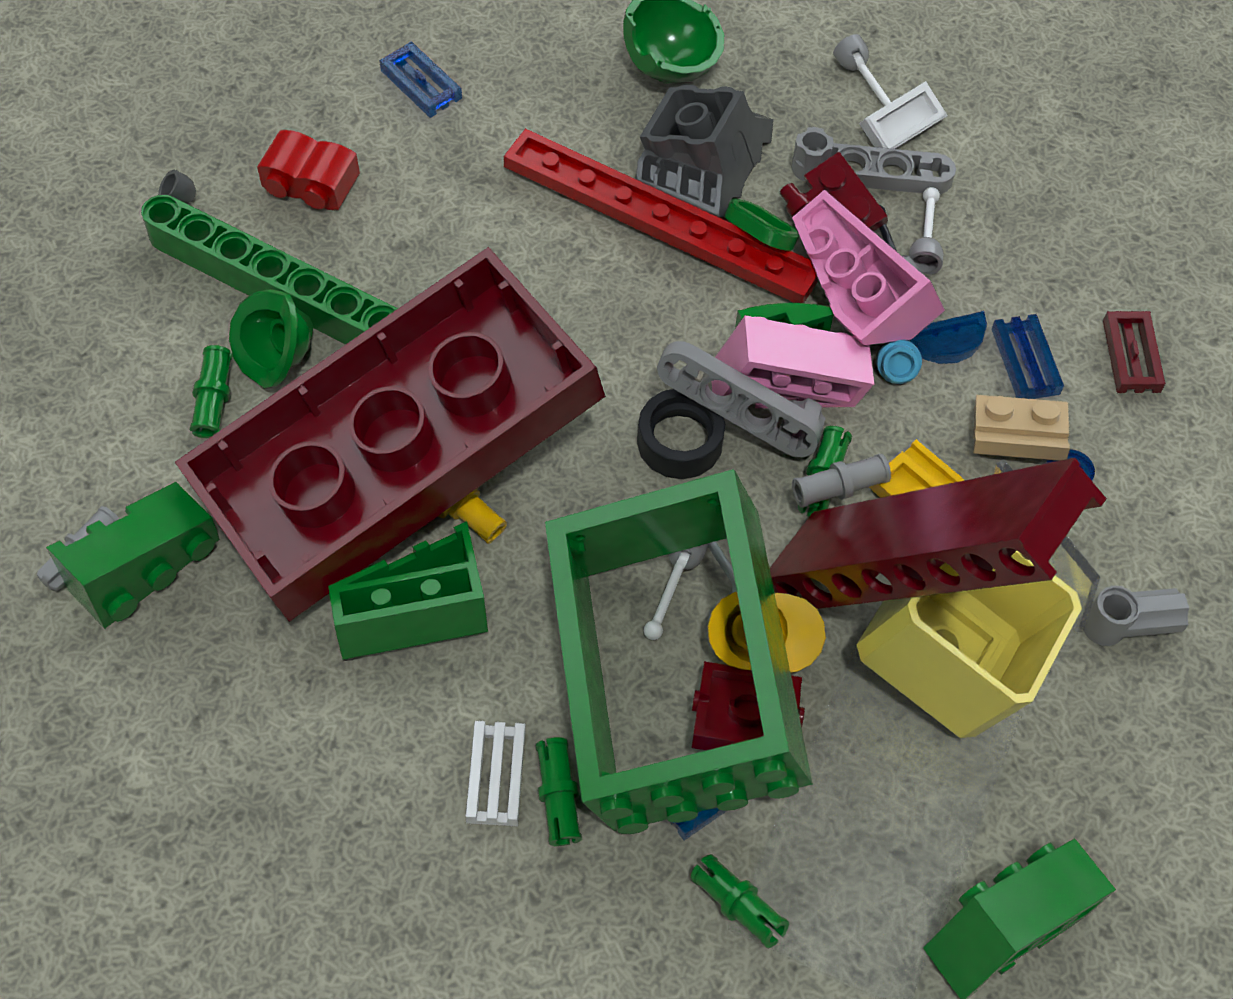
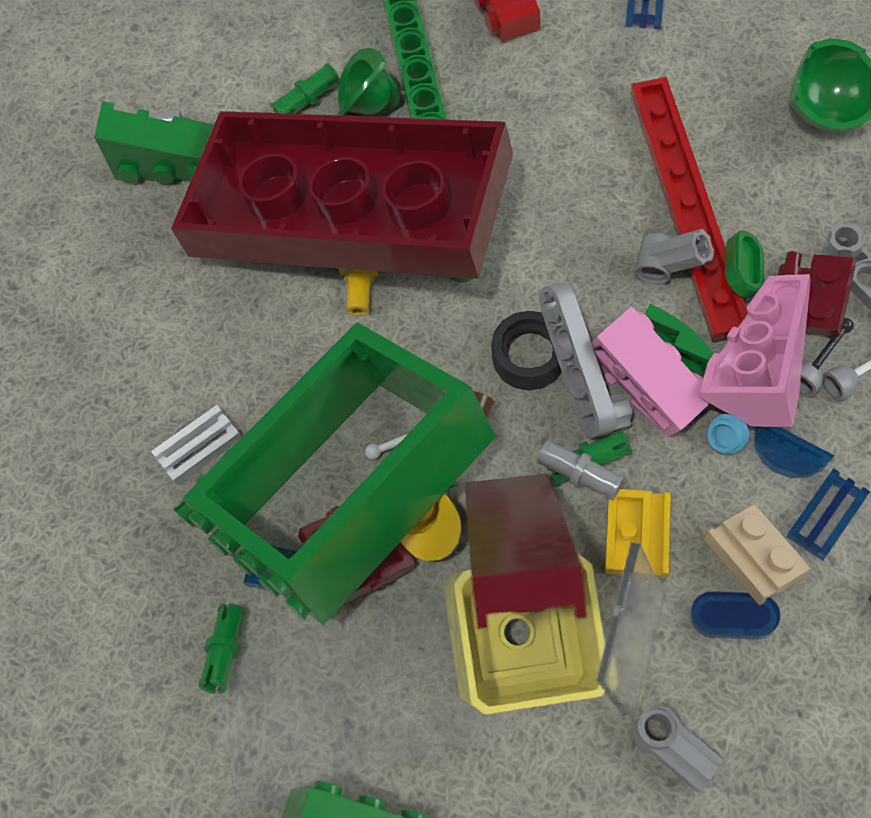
camera: 60 degrees right, 5 degrees up
green wedge [328,521,488,660] -> none
dark grey slope [636,84,773,217] -> none
none -> light grey piece [635,229,714,285]

